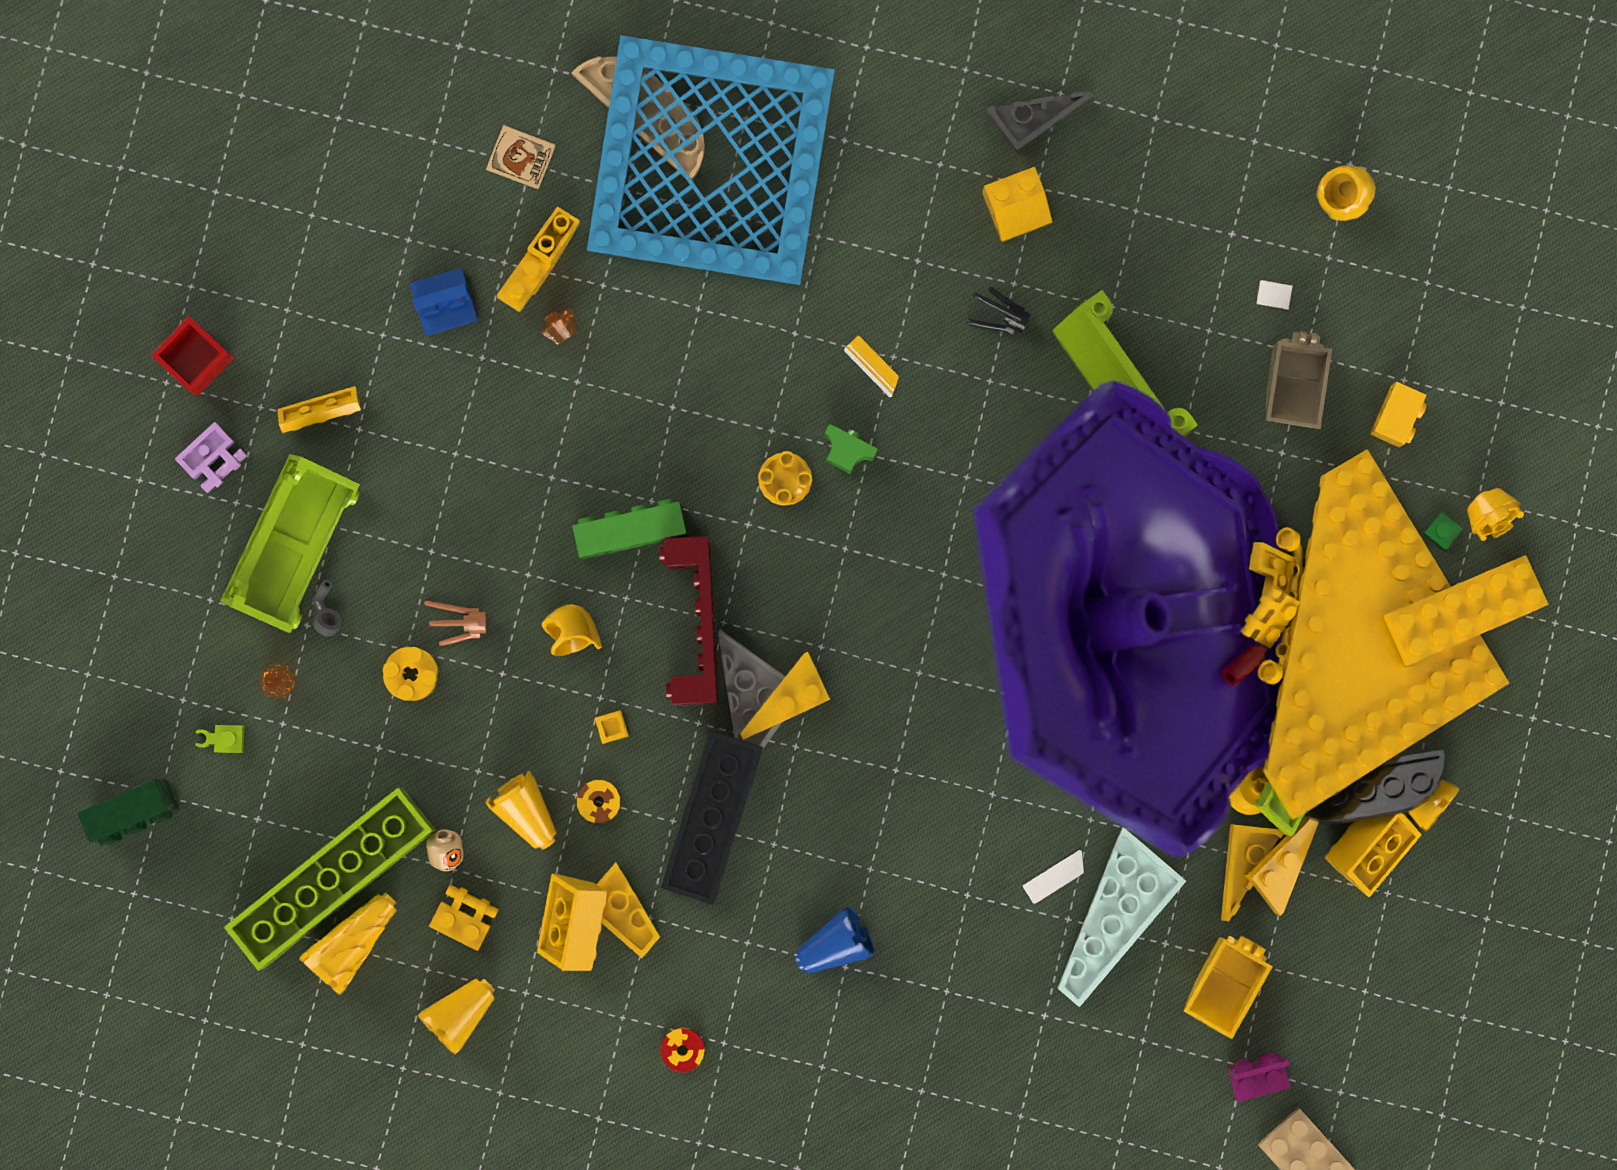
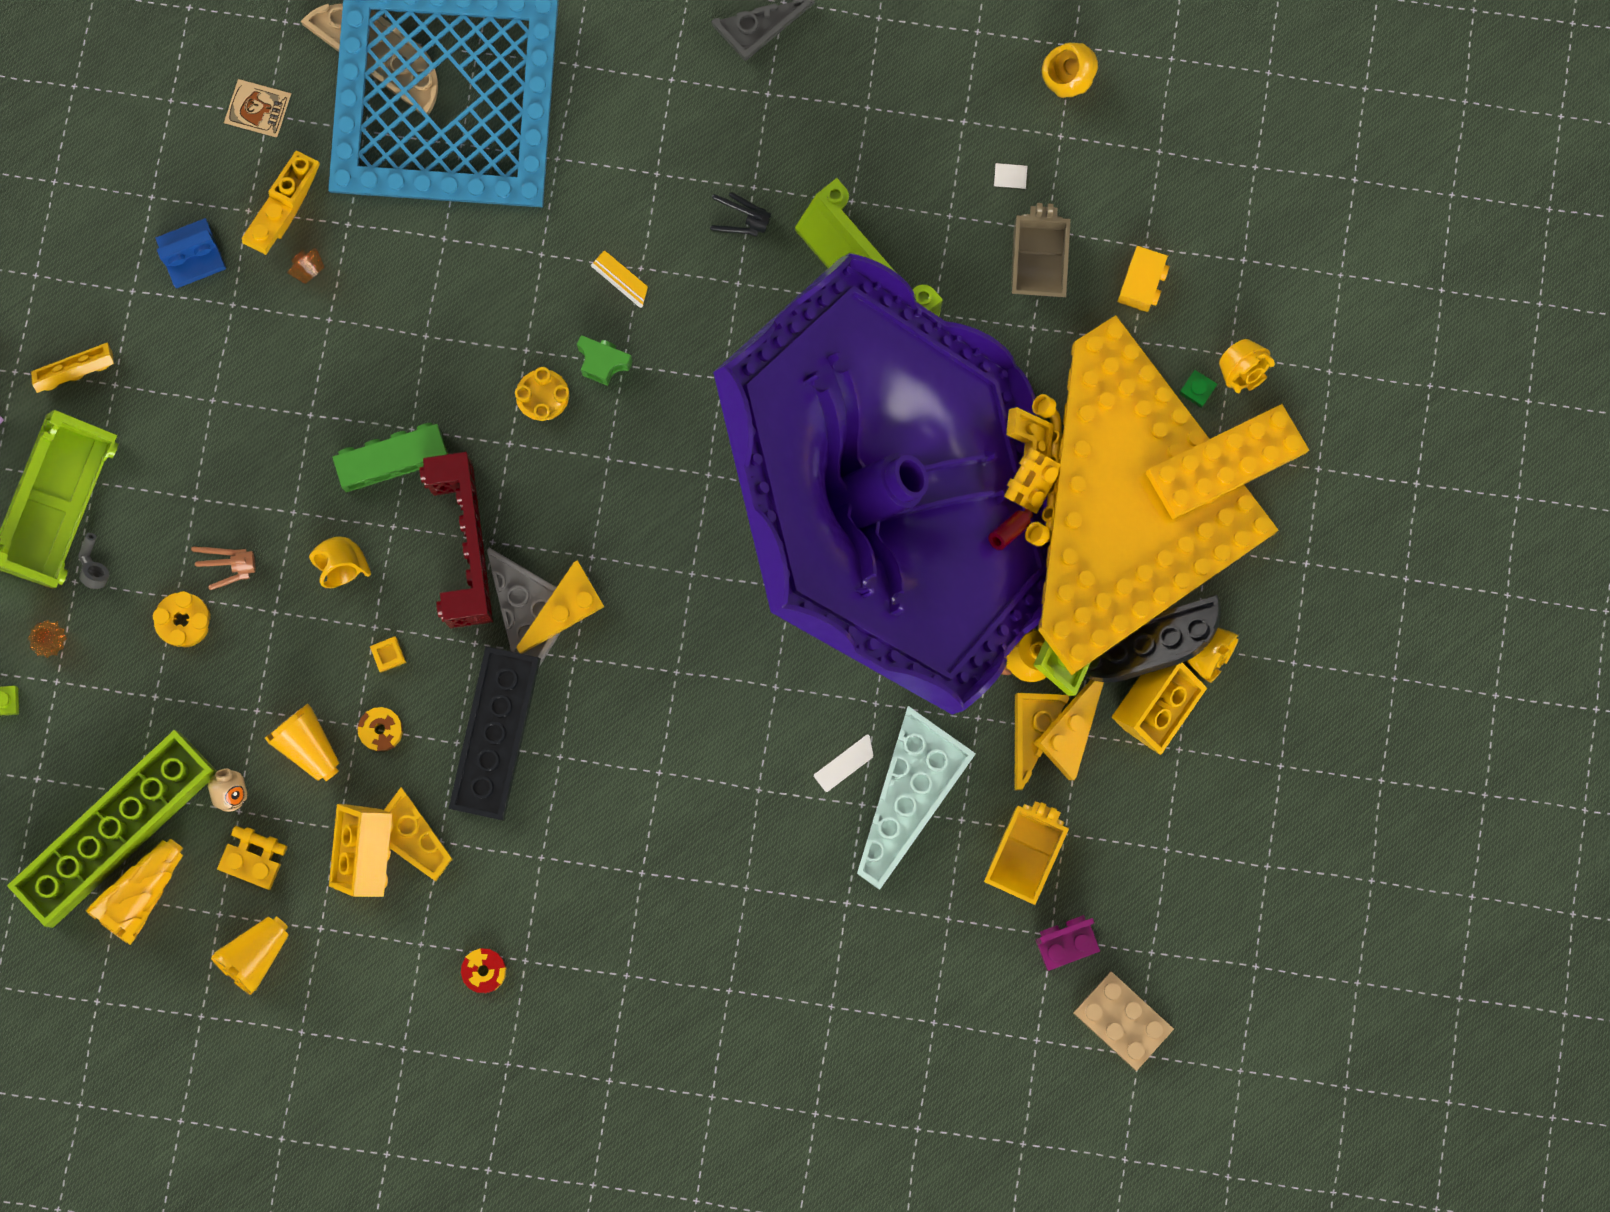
camera: 10 degrees left, 5 degrees down
blue cone [795,906,875,974] -> none
yellow slope [982,167,1052,242] -> none

